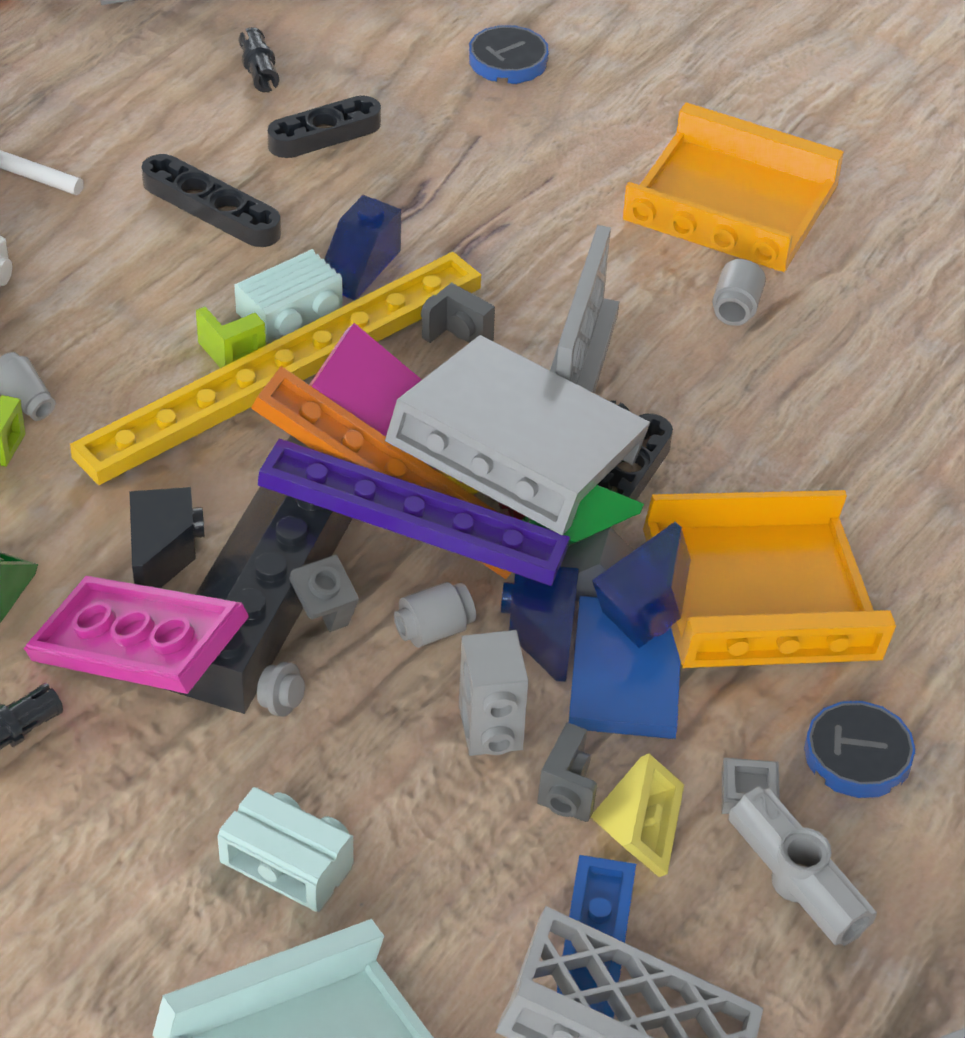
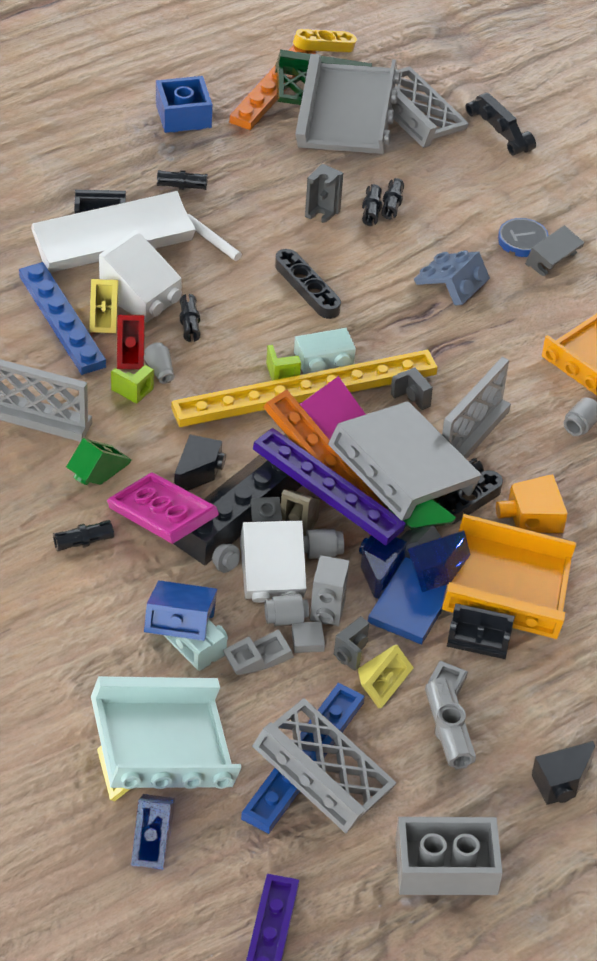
camera: 20 degrees right, 0 degrees up
black beam [267,96,381,158] -> none
clear blue slope [324,195,401,300] -> none
black tile [804,701,916,798] -> none
none -> blue panel [144,580,217,641]
none -> black pin [179,294,201,342]
none -> light grey slope [223,629,294,675]
none -> white slope [240,521,306,603]
none -> light grey brick [264,594,309,626]
none -> dark tan slope [281,490,320,536]
none -> light grey tile [291,622,325,653]
none -> dark grey hinge [305,164,343,223]
none -> black pin [381,178,404,220]
none -> sand blue bracket [414,250,490,305]
none -> black hinge [447,603,515,660]
none -> light orange torso [496,474,568,533]
none -> hinge [525,225,585,276]

